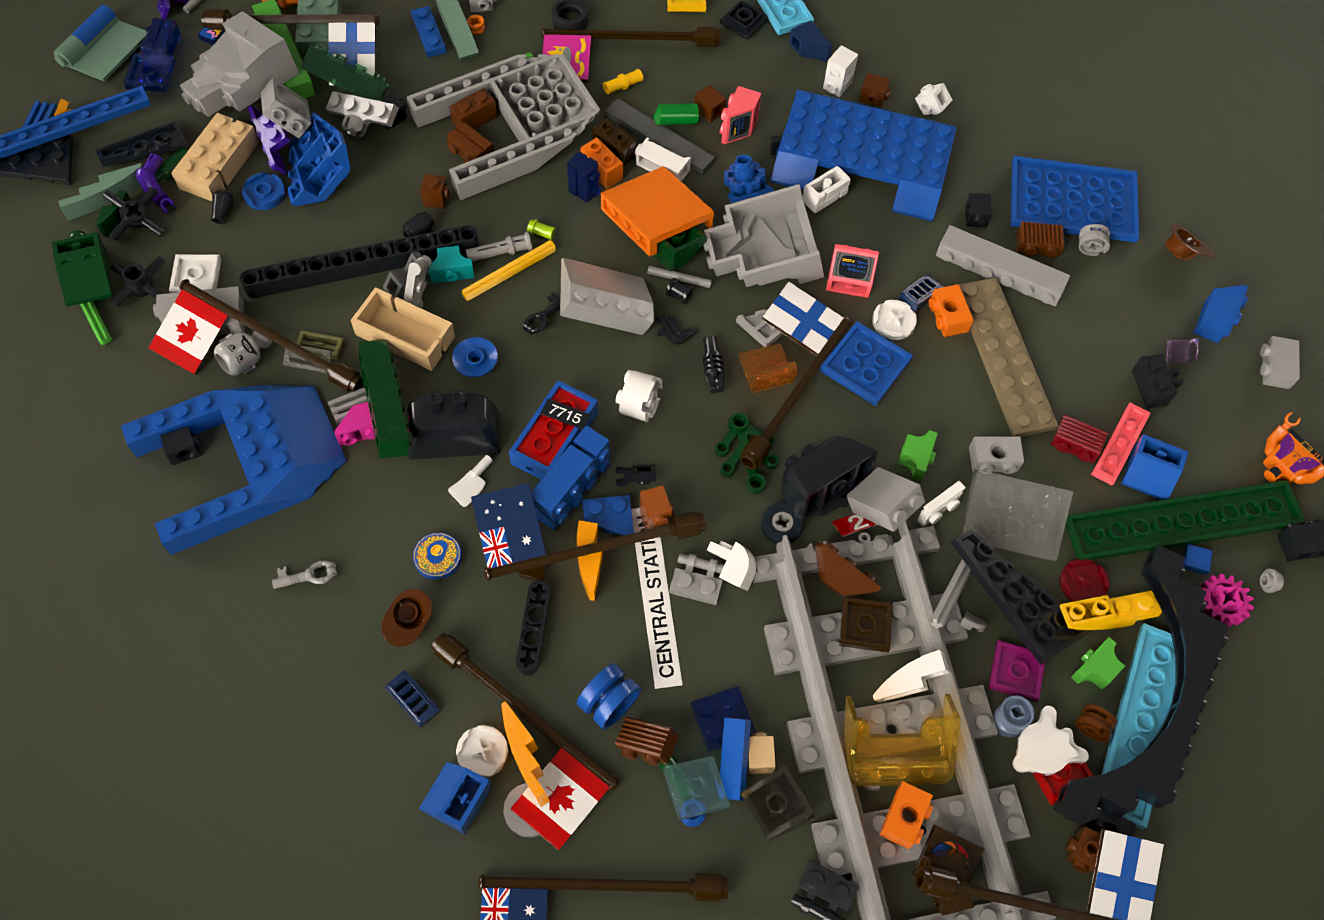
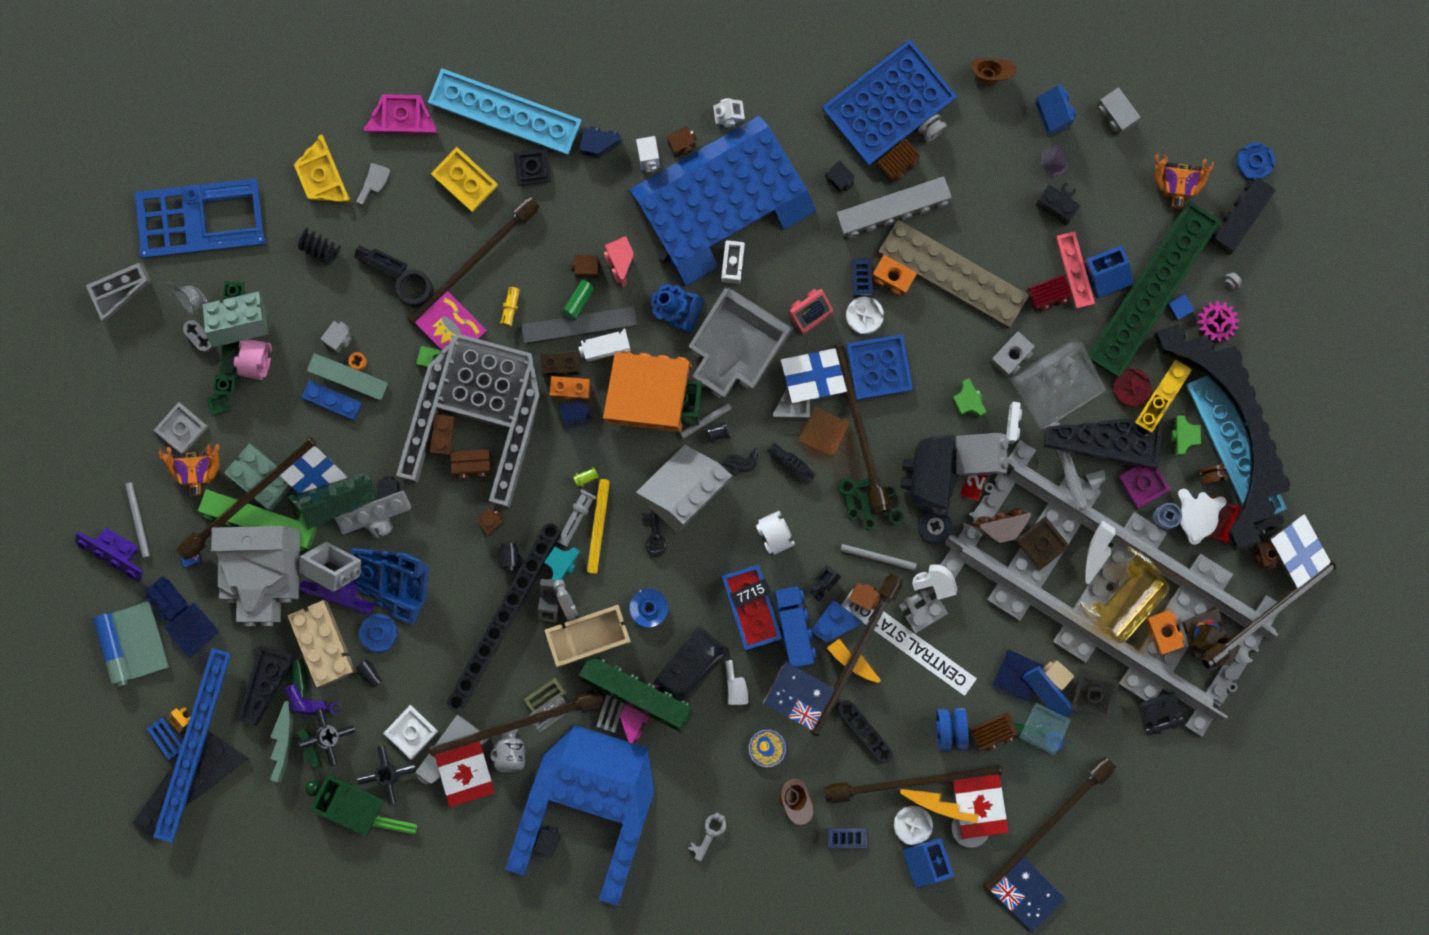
camera: 40 degrees left, 20 degrees up
none -> light grey bar [840,544,917,571]

